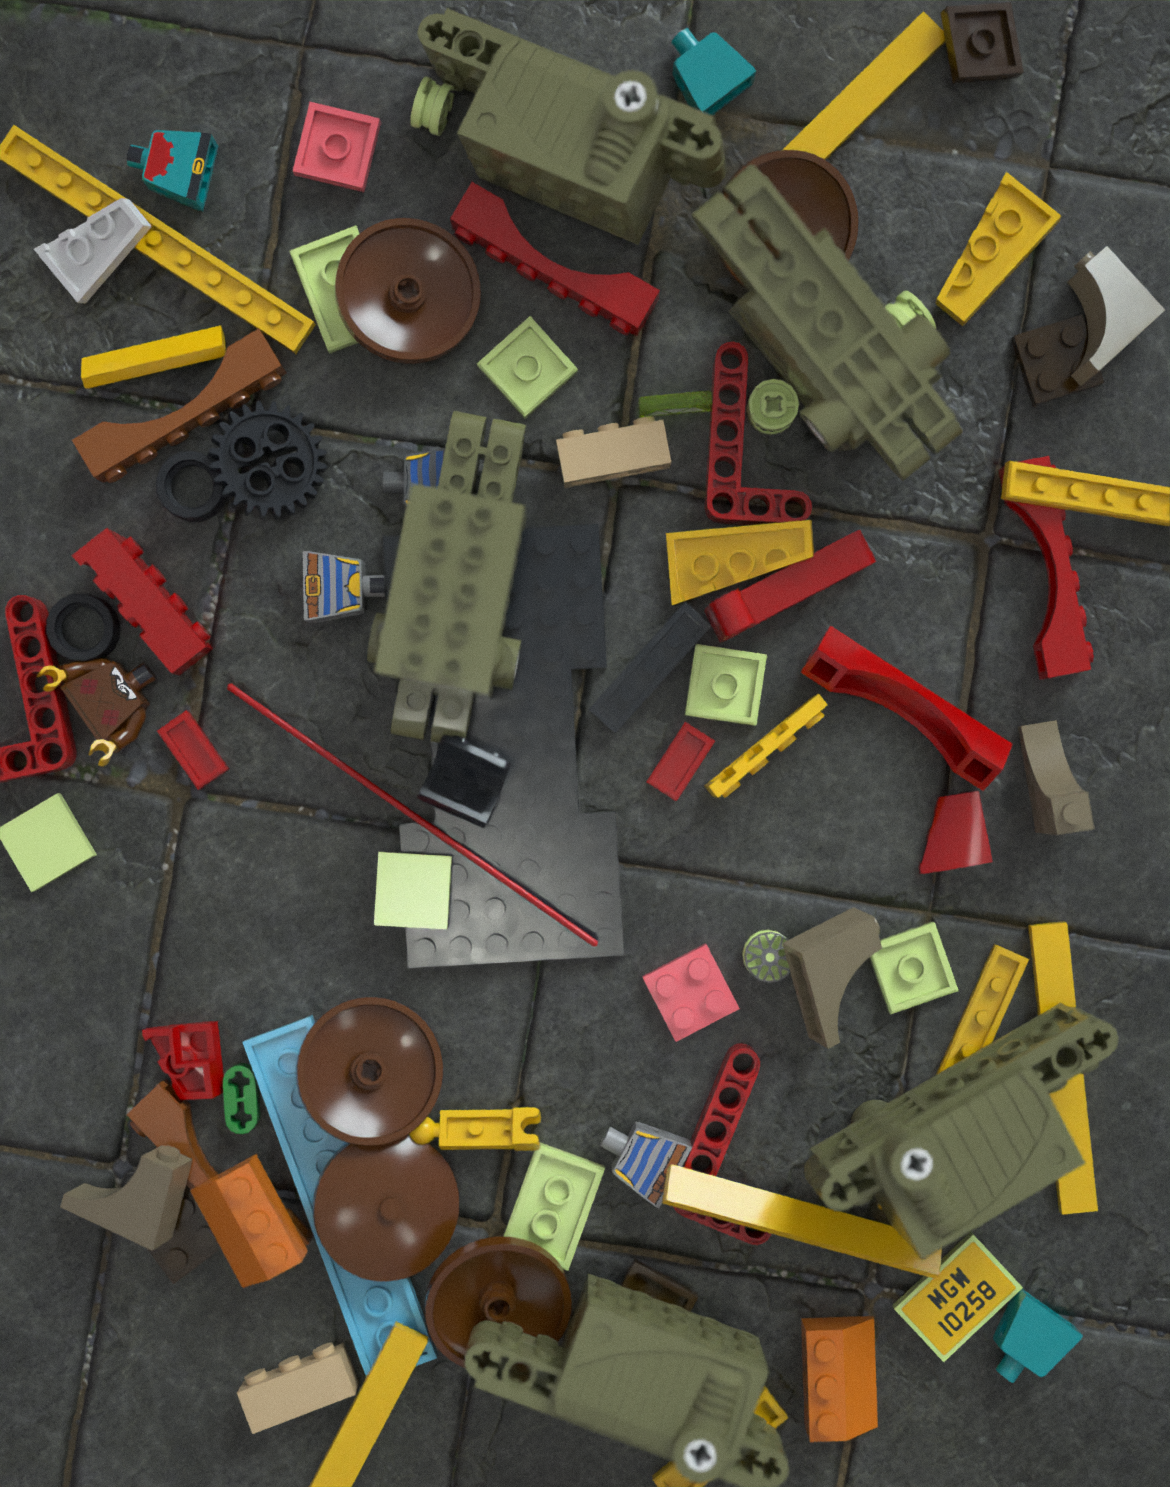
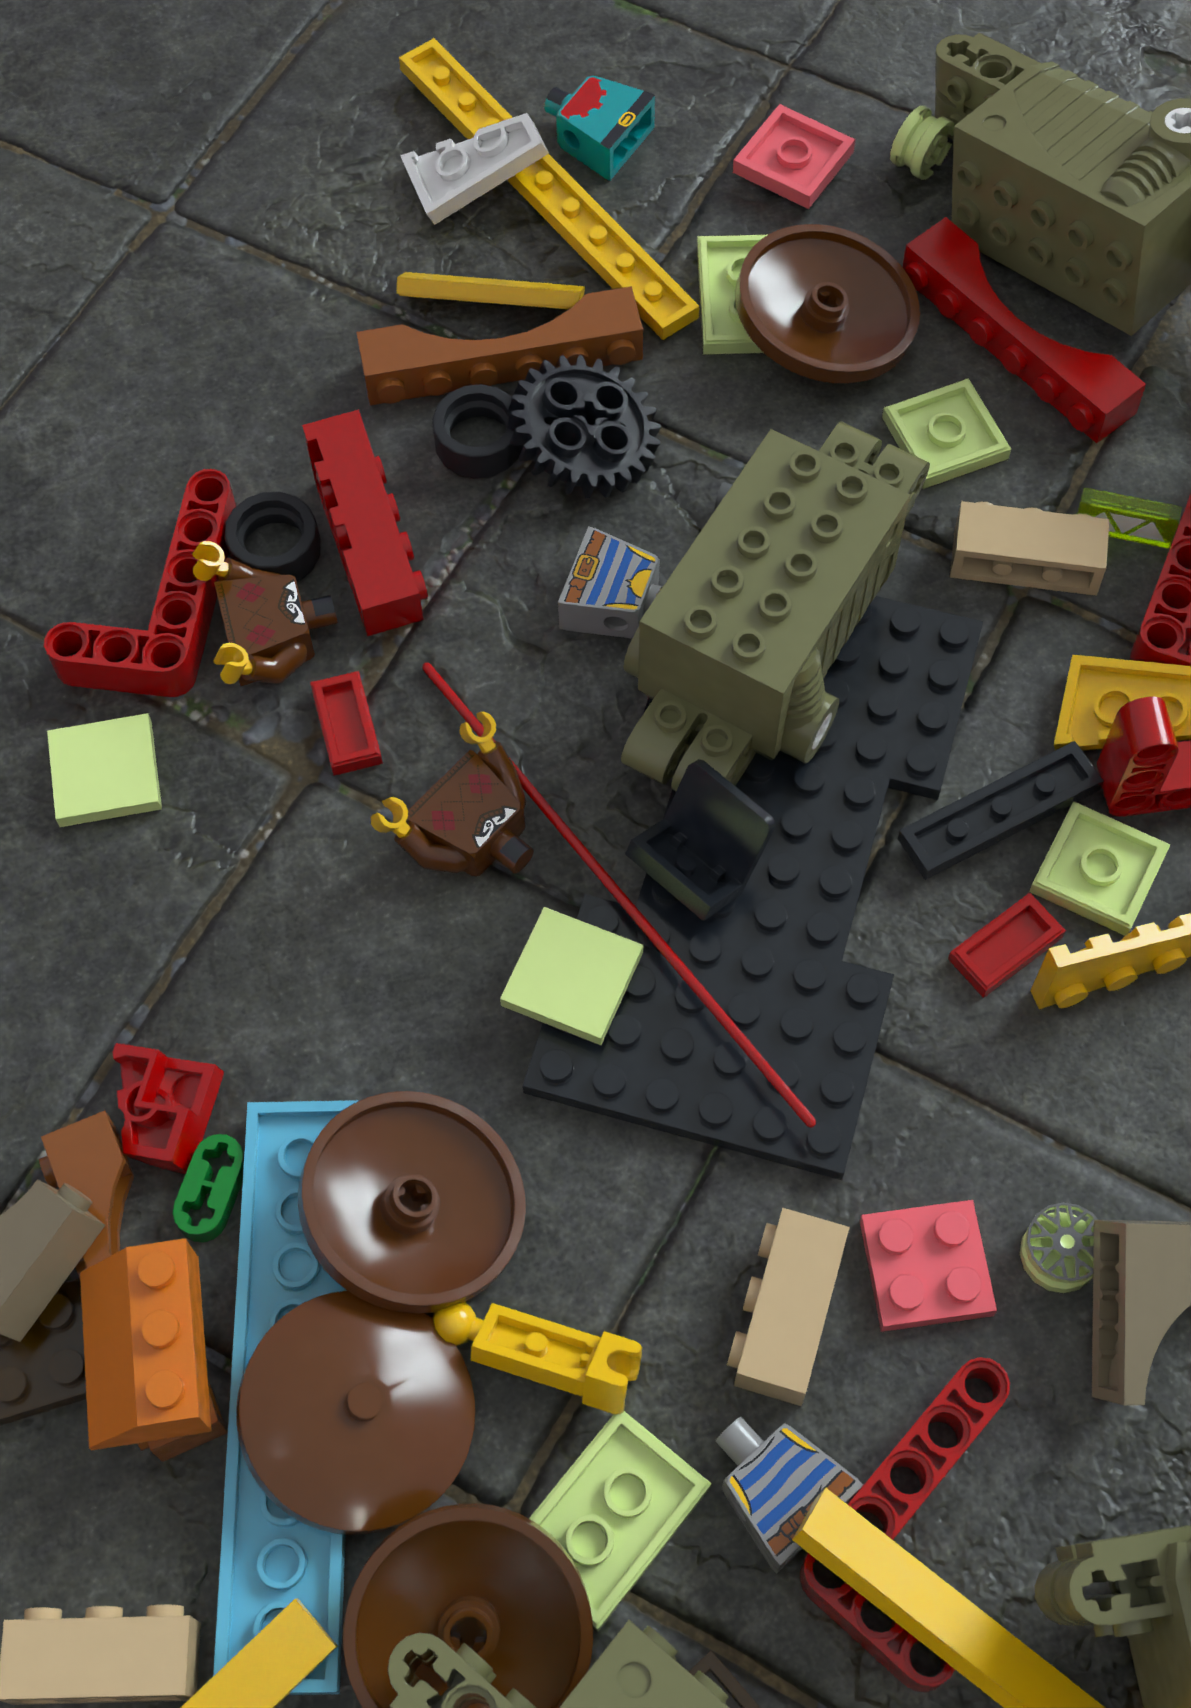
camera: 20 degrees right, 25 degrees down
none -> reddish brown torso [371,712,534,877]
none -> tan brick [727,1208,849,1406]

